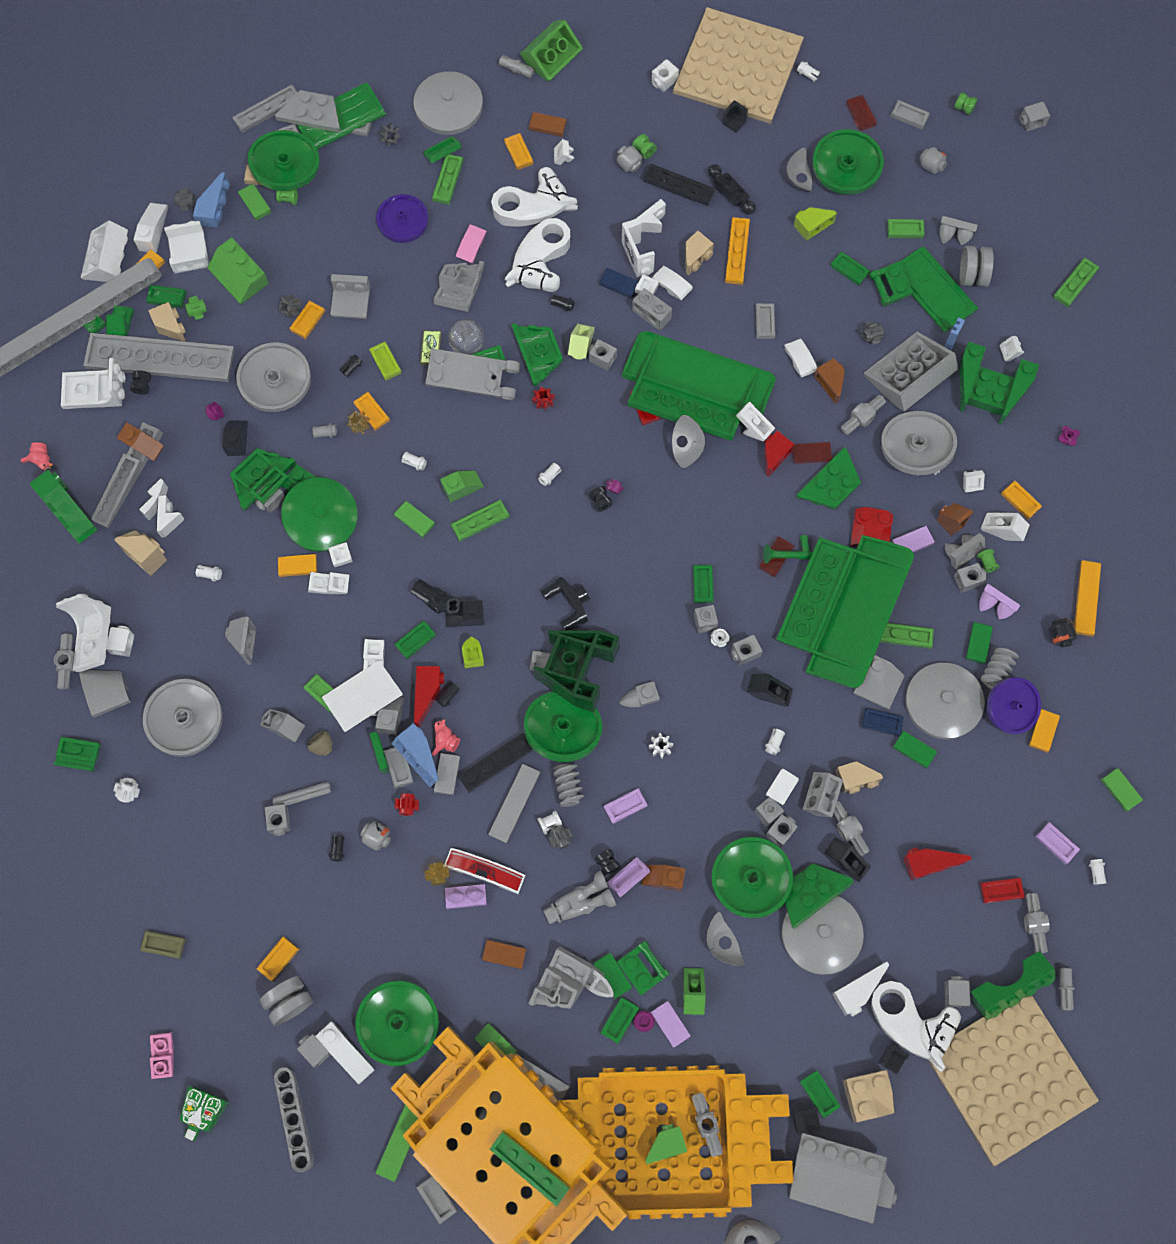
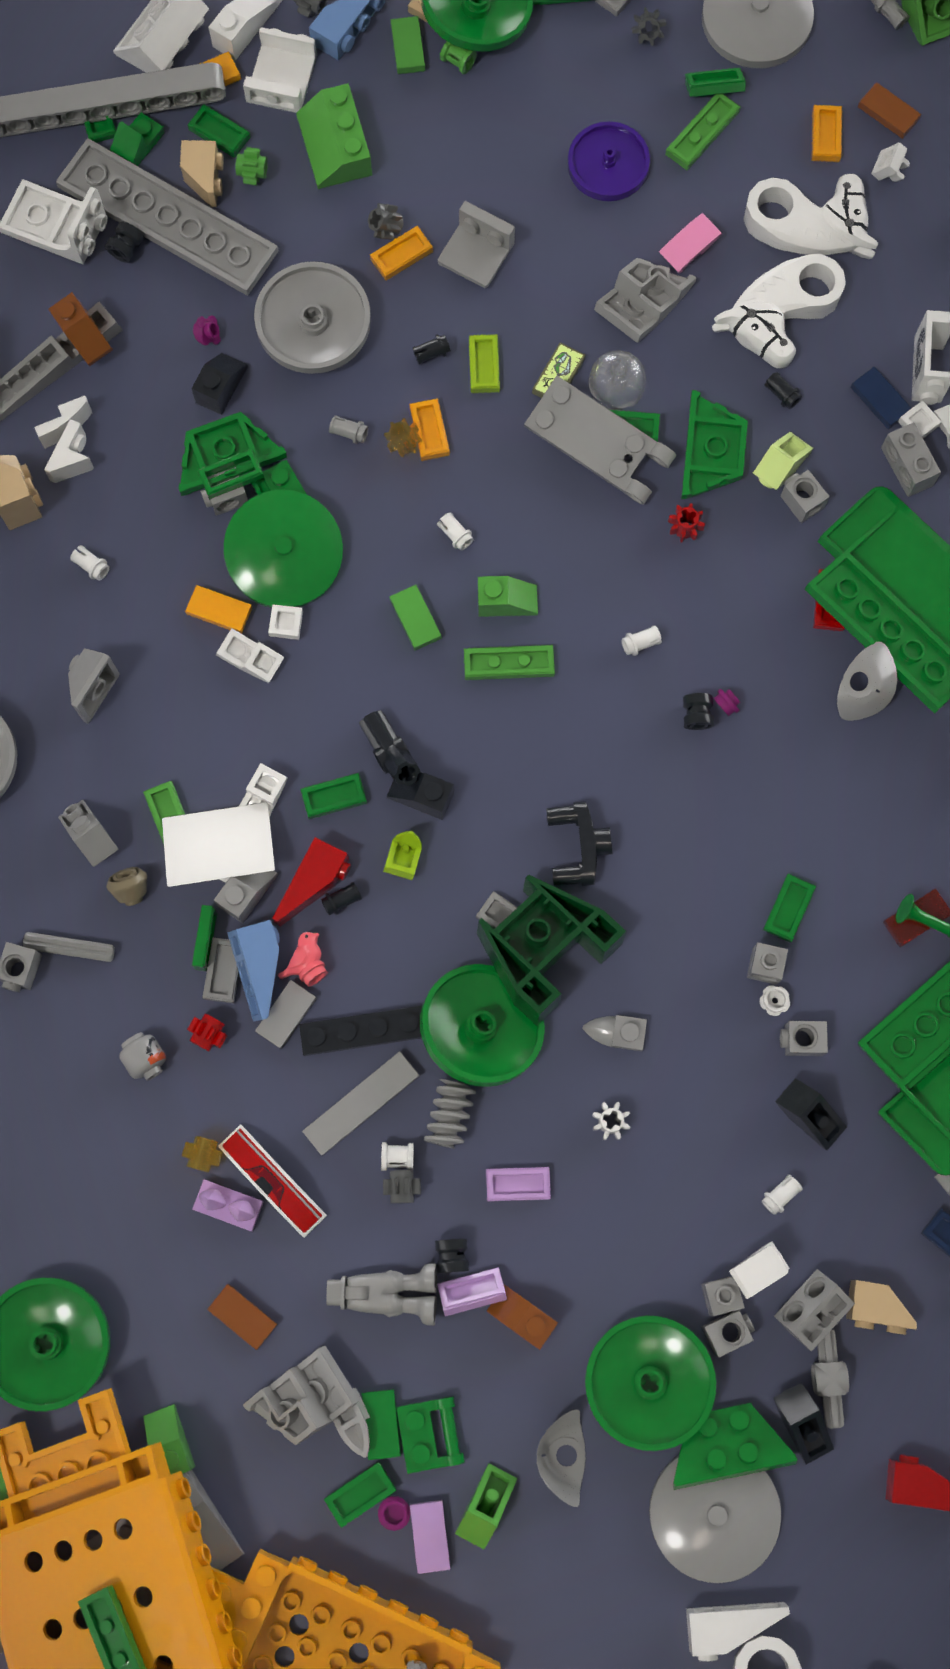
camera: 25 degrees right, 5 degrees up
black pin [328,835,345,862] -> none

